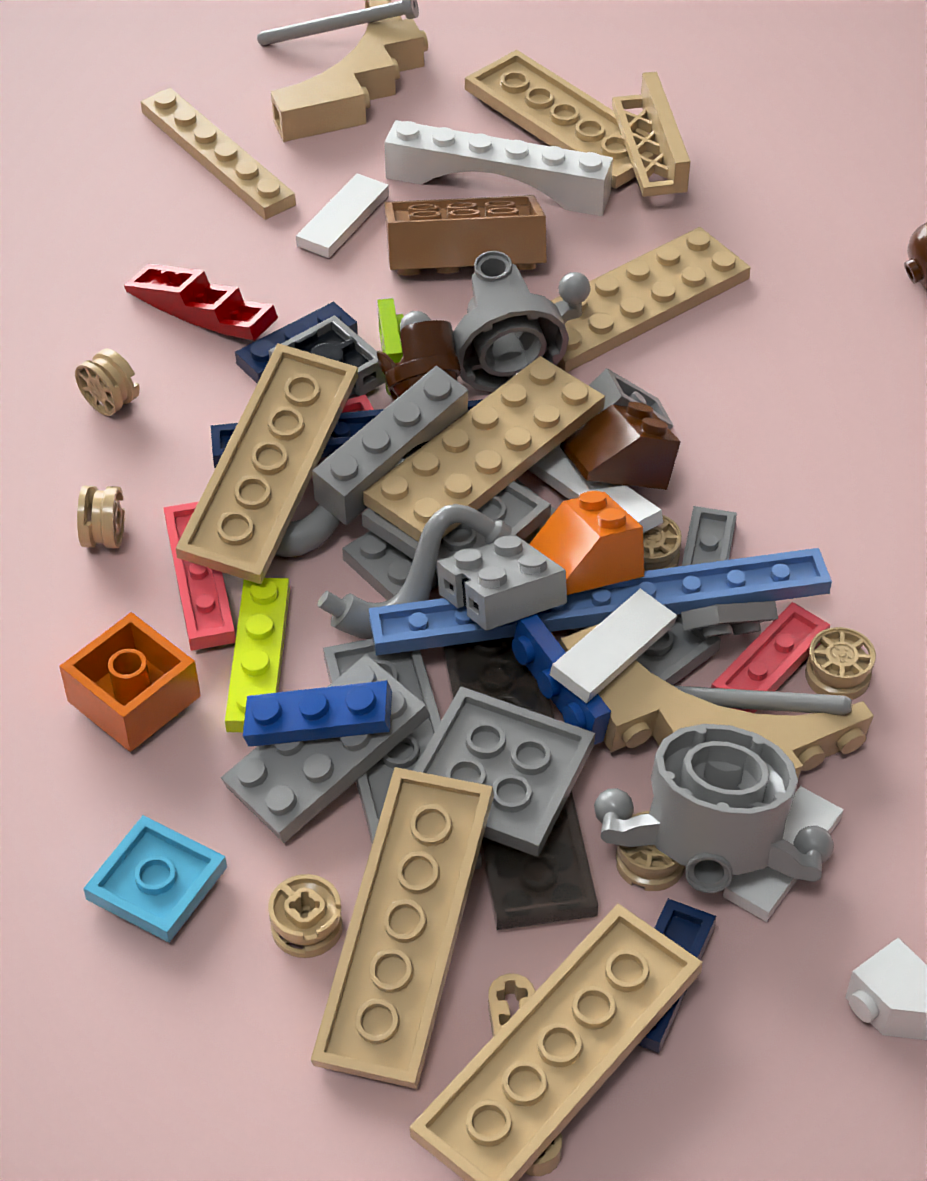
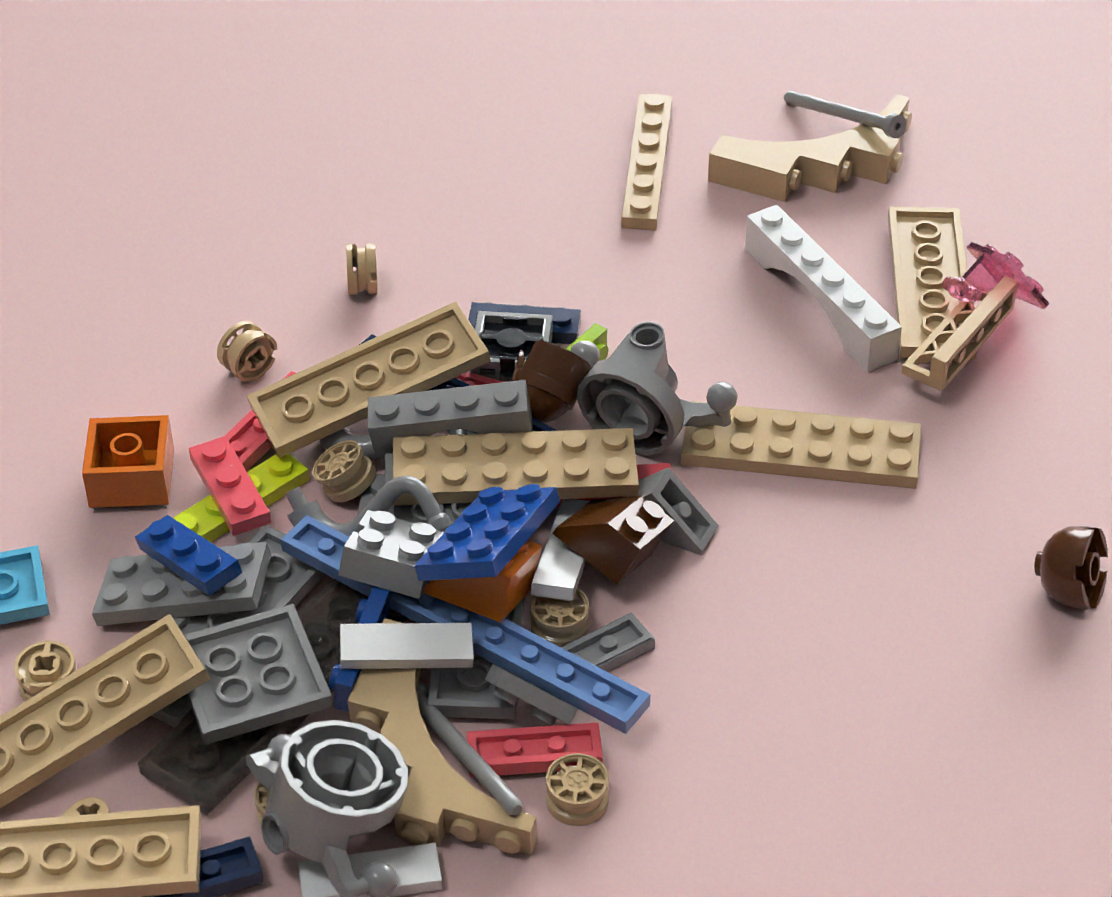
camera: 45 degrees right, 5 degrees down
red slope [124,264,278,341] -> none
white tile [296,173,389,258] -> none
medium nougat slope [384,195,547,275] -> none
none -> coral plate [189,436,271,536]
none -> tan wheel [312,440,376,502]
none -> blue plate [414,484,560,581]
none -> clear pink plate [942,242,1049,310]

